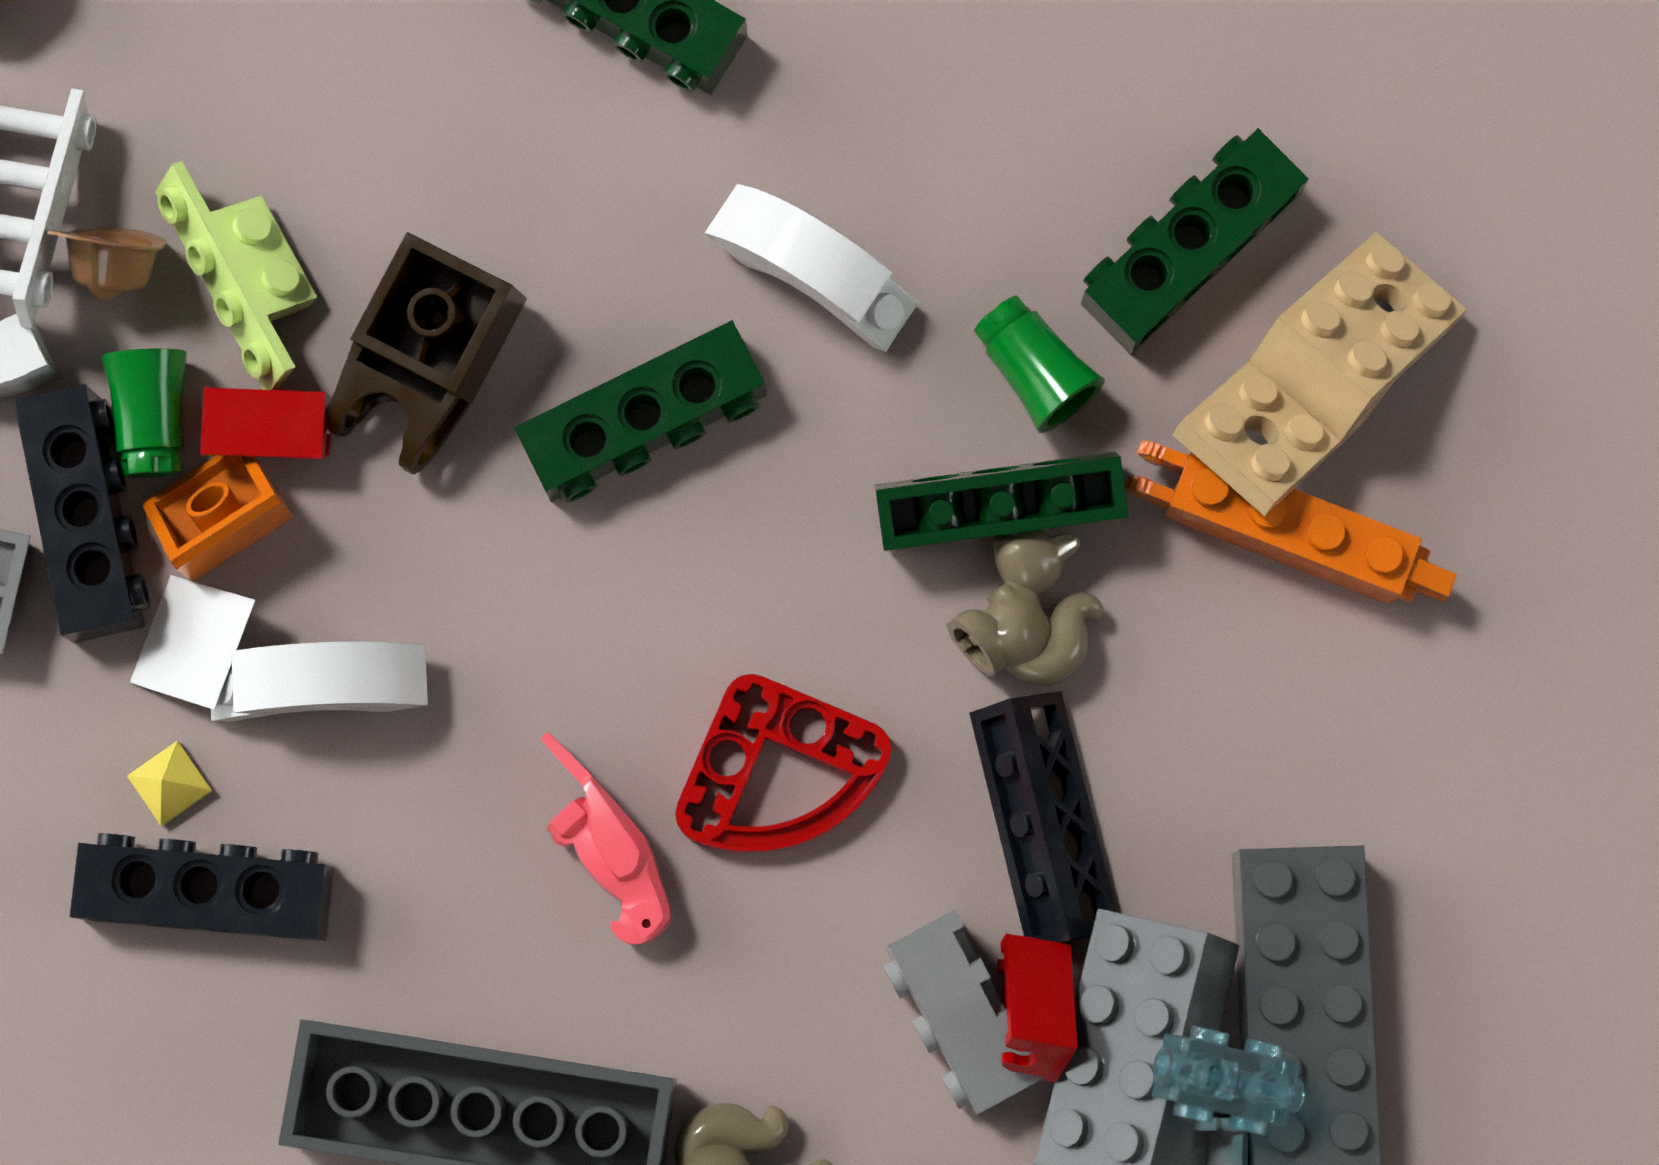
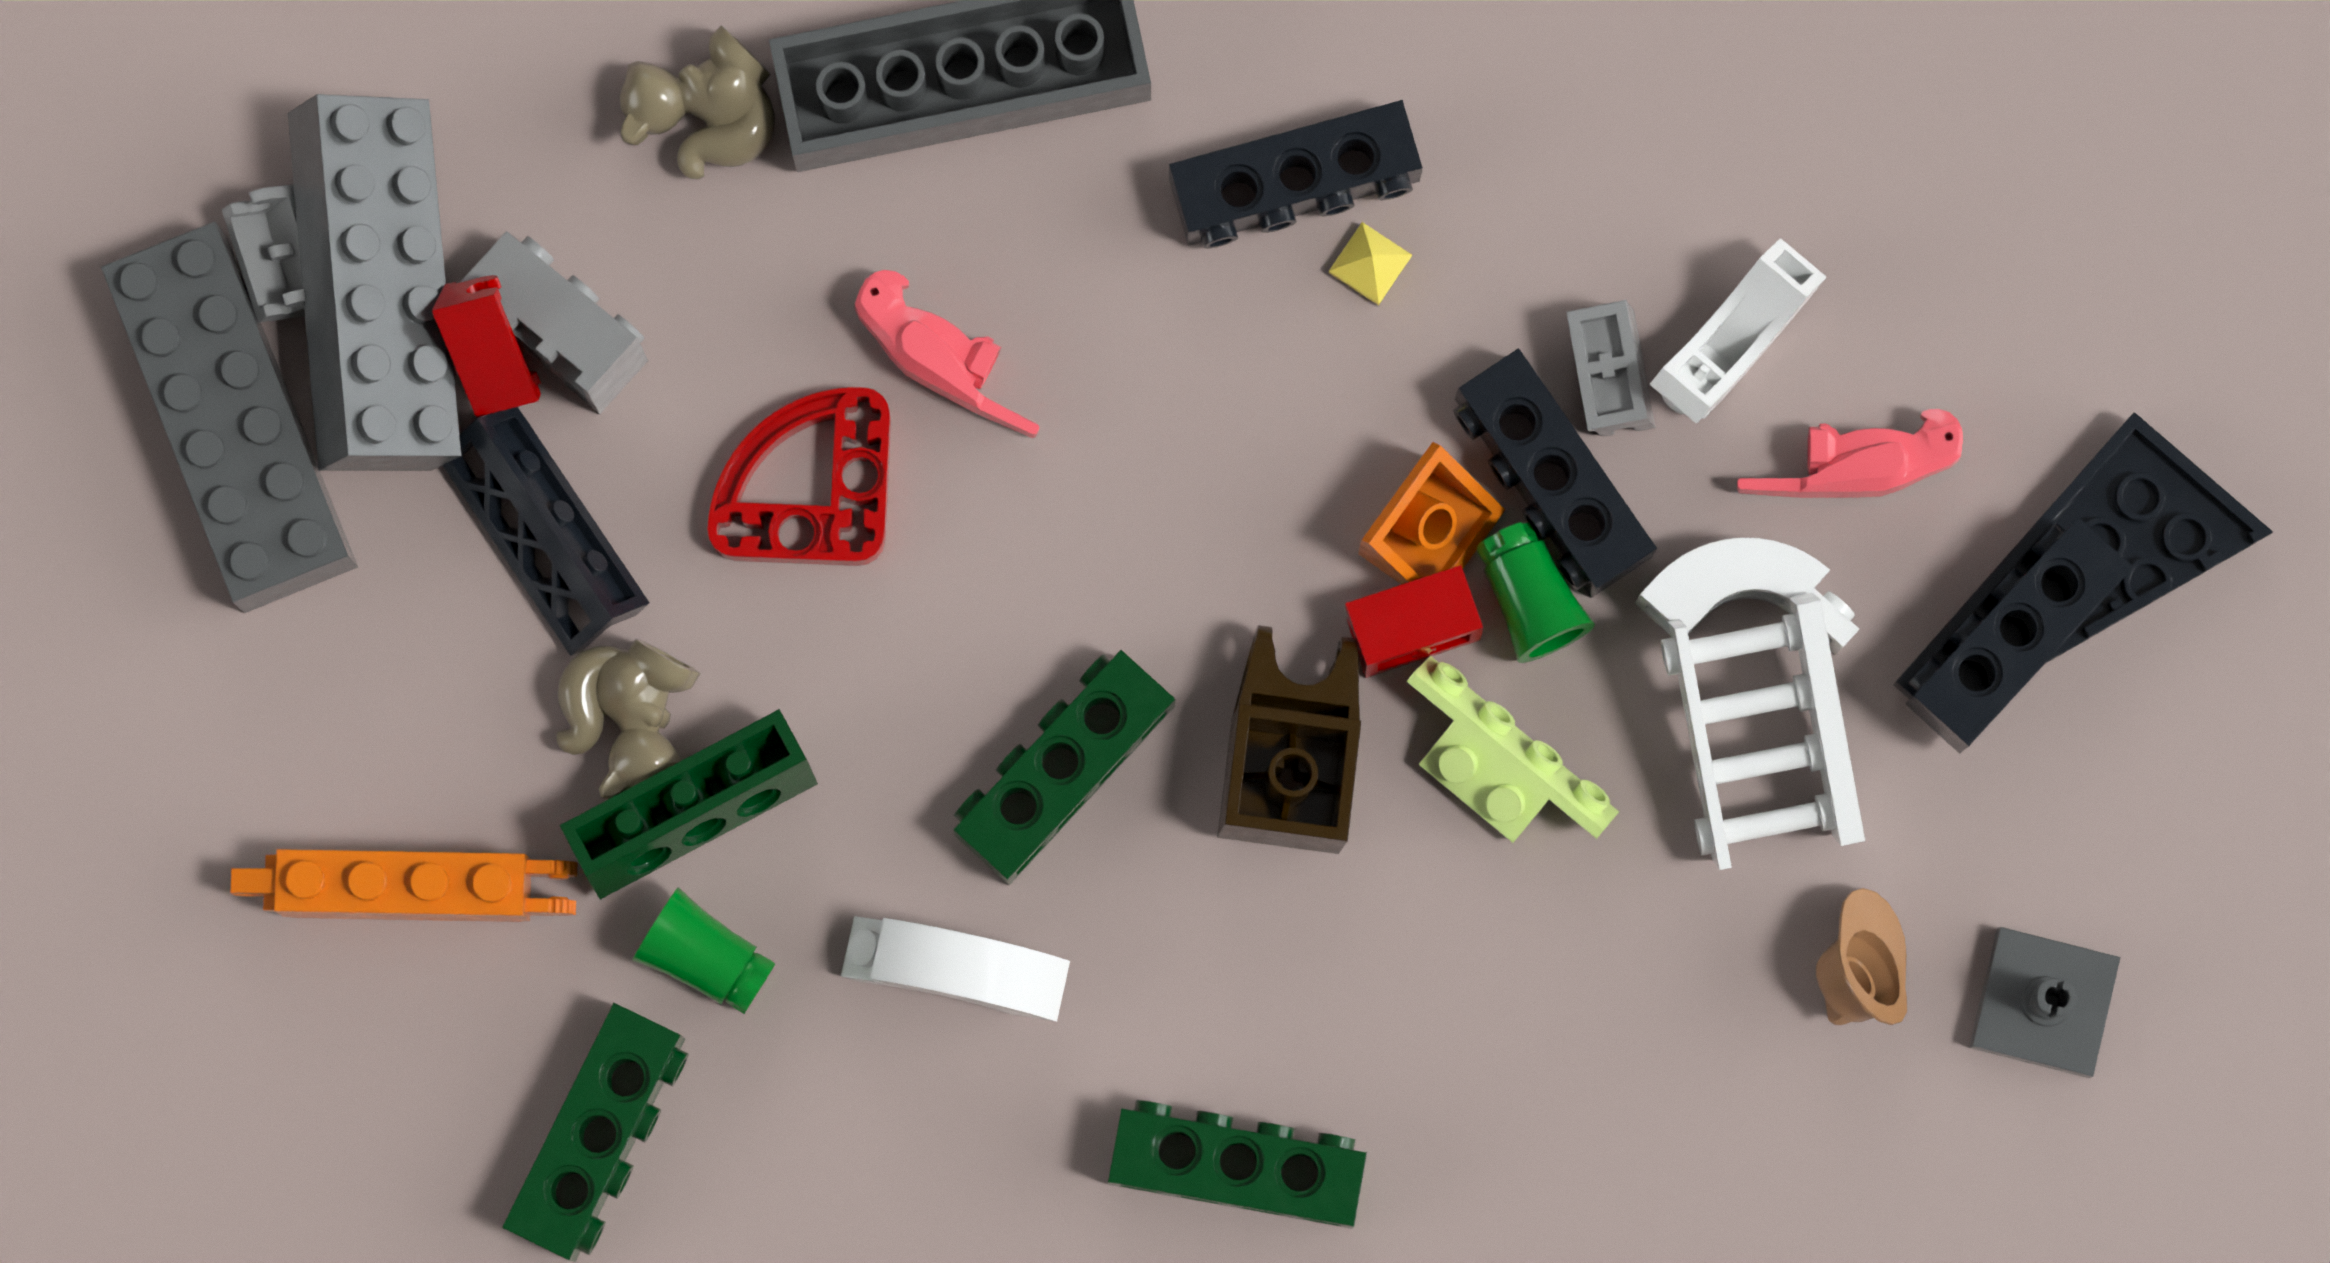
camera: 155 degrees right, 0 degrees up
medium nougat piece [46,227,167,301] -> none
white sticker [130,575,255,710] -> none
white arch [211,641,428,722] -> none
clear light blue brick [1152,1026,1305,1136] -> none
tan bracket [1172,232,1467,516] -> none

